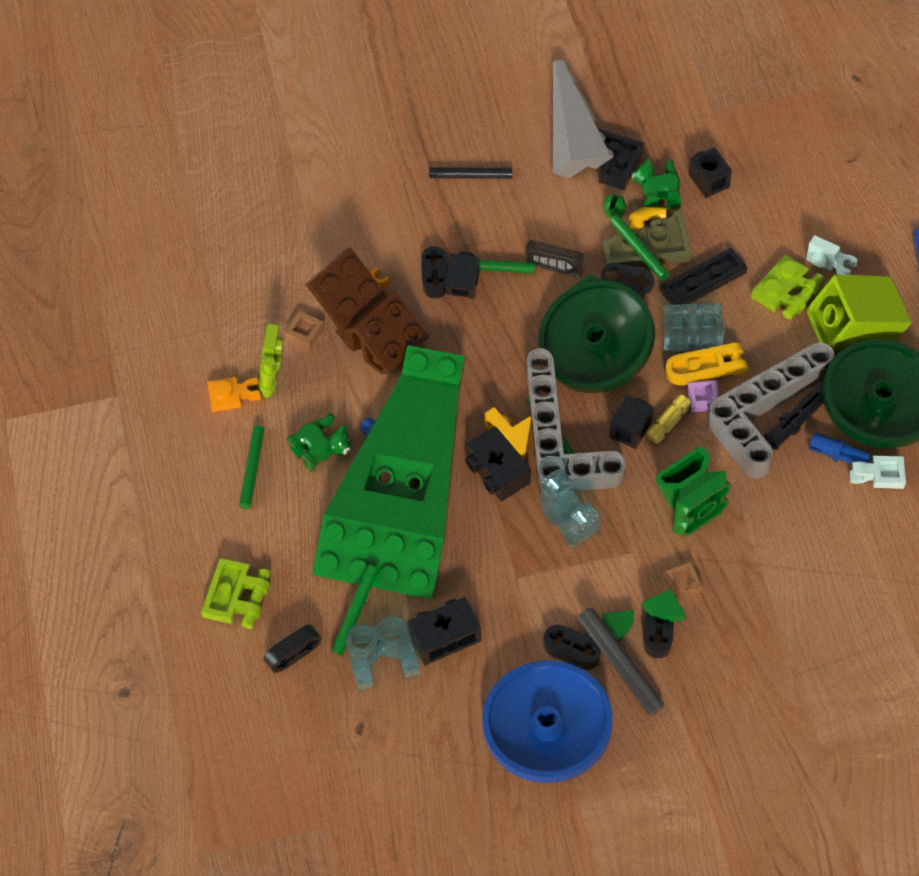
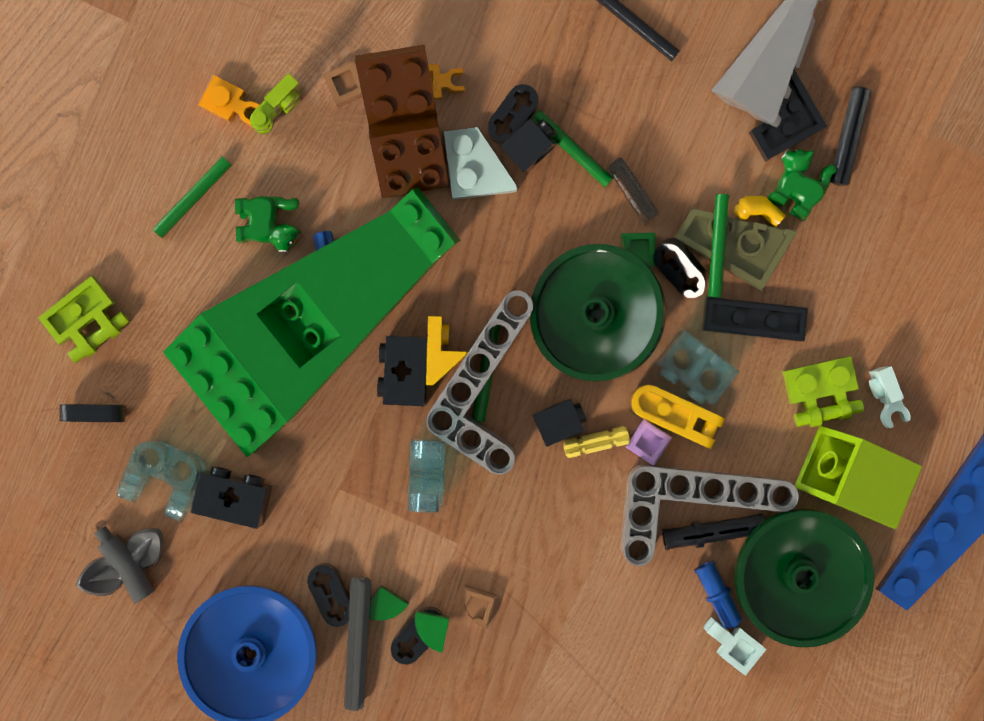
camera: 40 degrees right, 30 degrees up
green bar [331,564,379,656] -> none
green hinge [603,194,626,218] -> none
green piece [656,447,732,536] -> none
black brick [689,147,732,198] -> none
none -> dark grey plant [76,526,164,604]
none -> light aqua wing [444,127,517,200]
none -> black axle [831,86,872,186]

